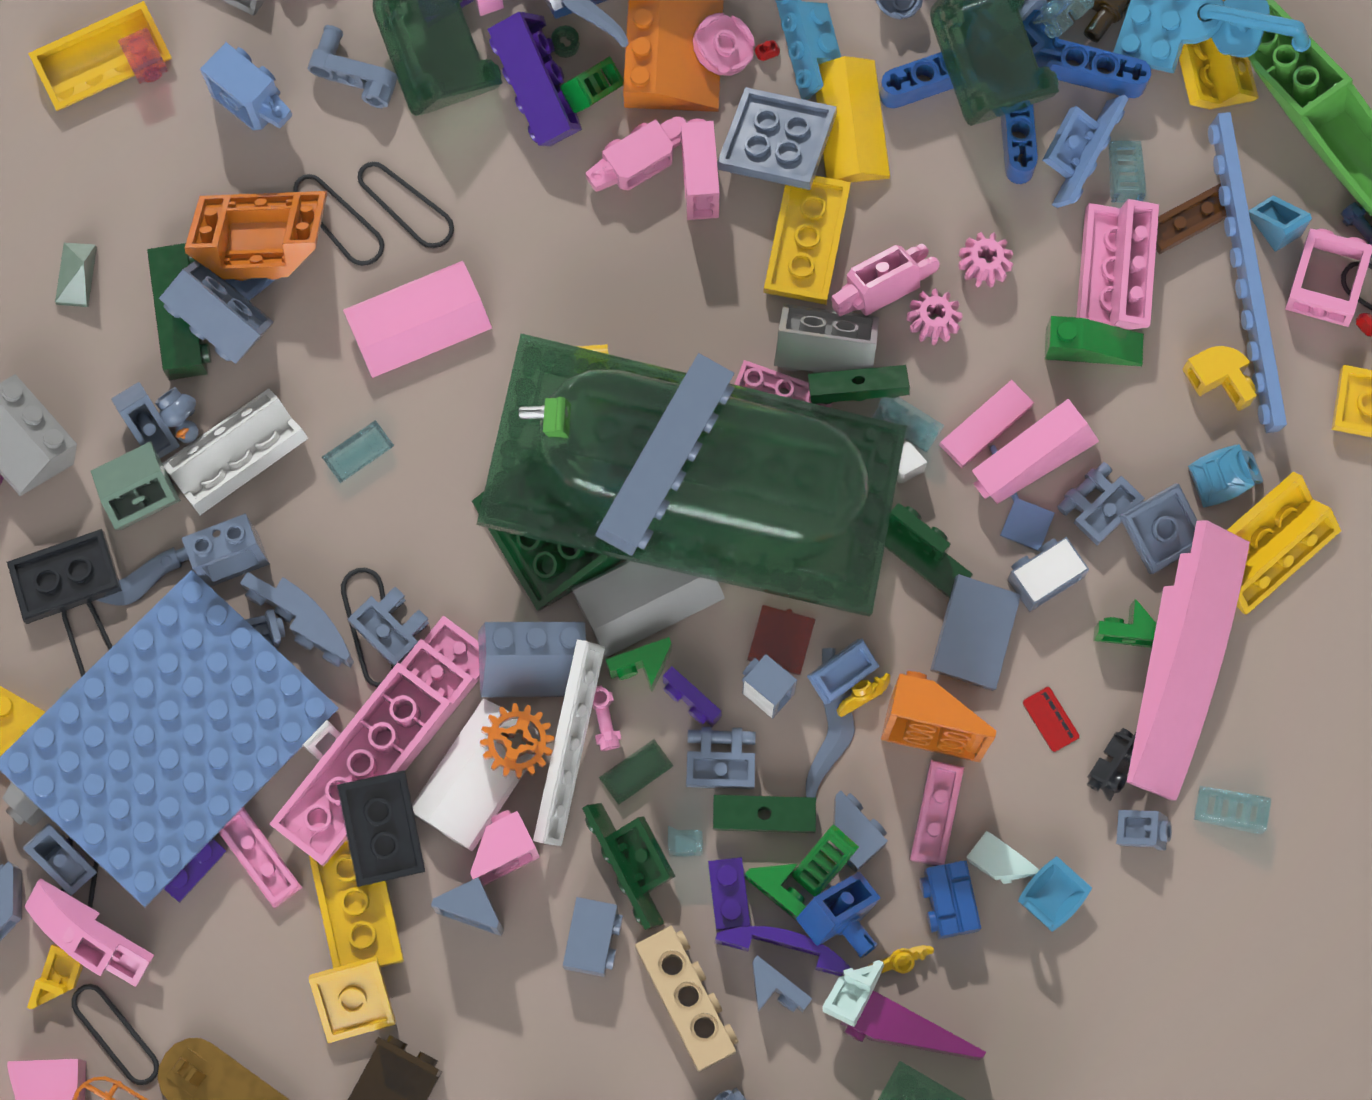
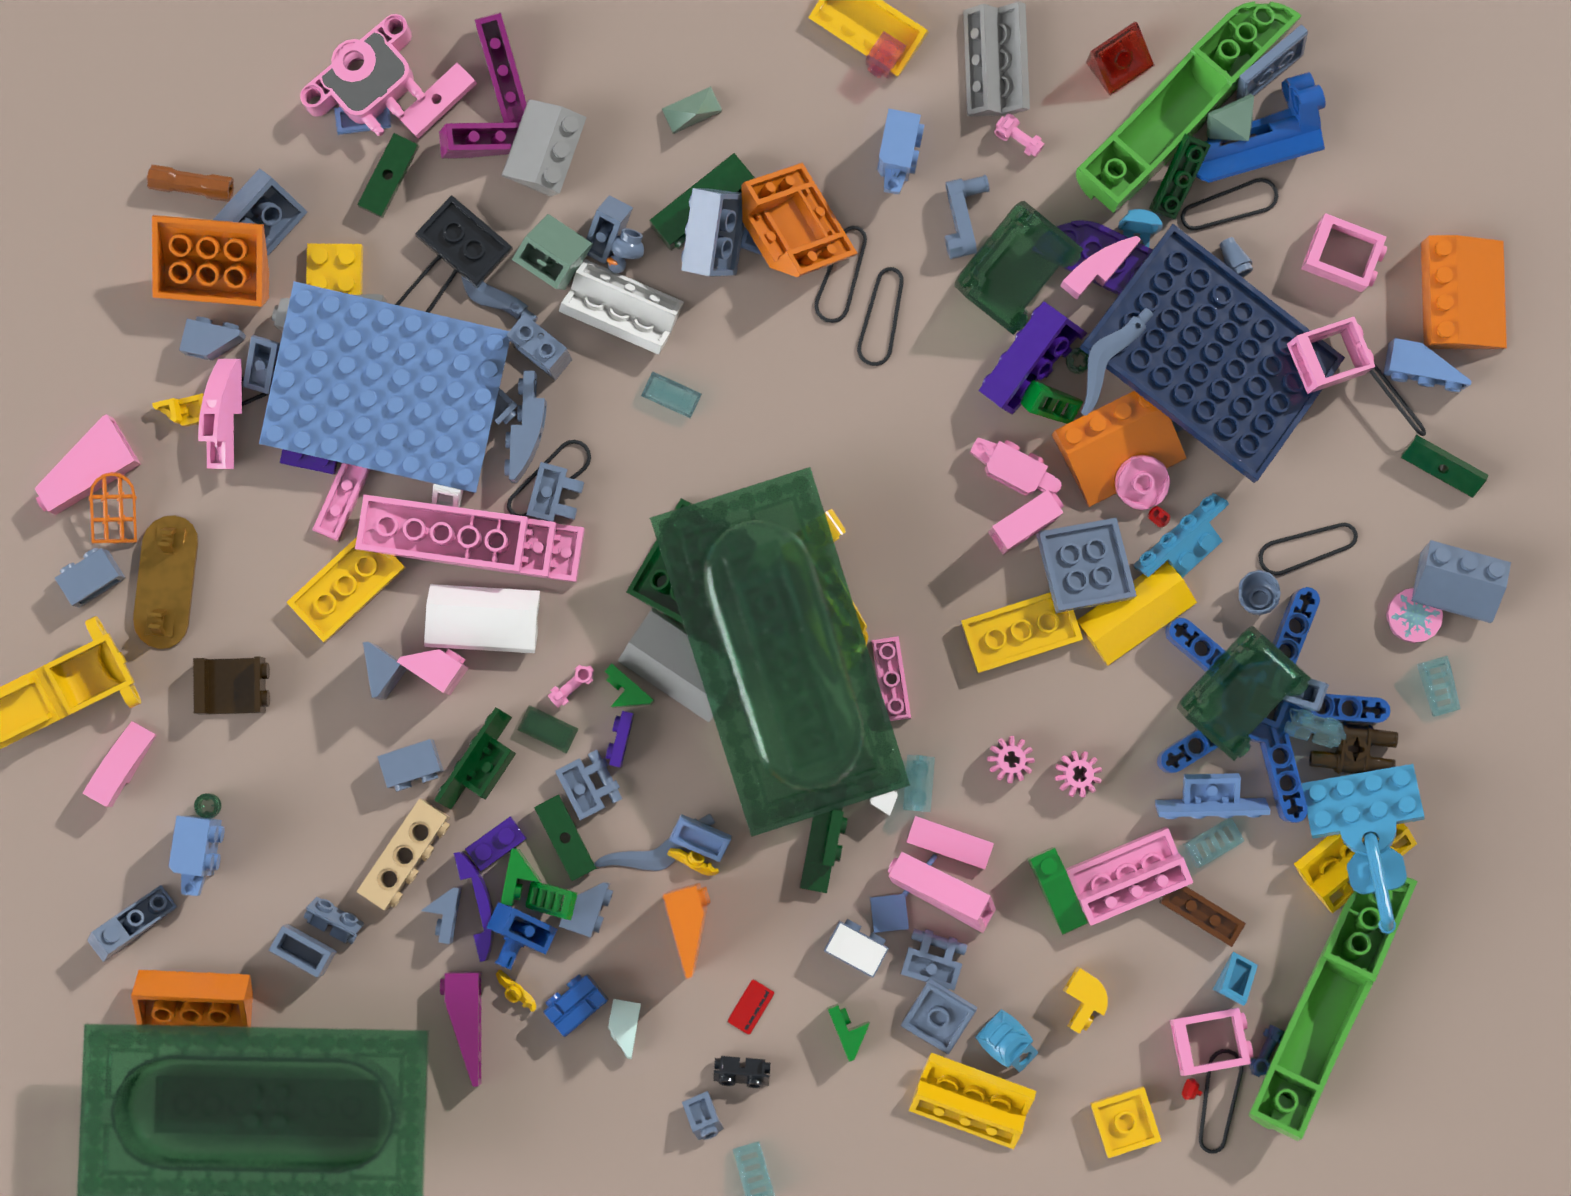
camera: 60 degrees right, 10 degrees up
black piece [71,984,159,1085] -> none
yellow plate [309,956,396,1043] -> none
black tile [336,770,425,887] -> none
bright pink slope [343,261,492,378] -> none
sand blue slope [478,622,586,697] -> none
orange gear [480,703,554,779] -> none
bright green piece [519,397,571,438] -> none
white tile [533,639,605,846] -> none
sand blue brick [595,353,735,556] -> none
clear light blue slope [668,826,703,857] -> none
sand blue brick [742,654,797,719] -> none
clear red piece [747,605,816,675] -> none
light grey slope [774,304,879,373] -> none
dark green tile [808,365,910,405] -> none
light aqua slope [823,960,884,1027] -> none
bright pink hinge [831,244,940,317] -> none
bright pink tile [910,760,964,866] -> none
sand blue tile [930,574,1021,691] -> none
dark azure piece [1018,856,1092,932] -> none
bright pink slope [1127,520,1250,801] -> none
medium blue plate [1208,112,1287,433] -> none

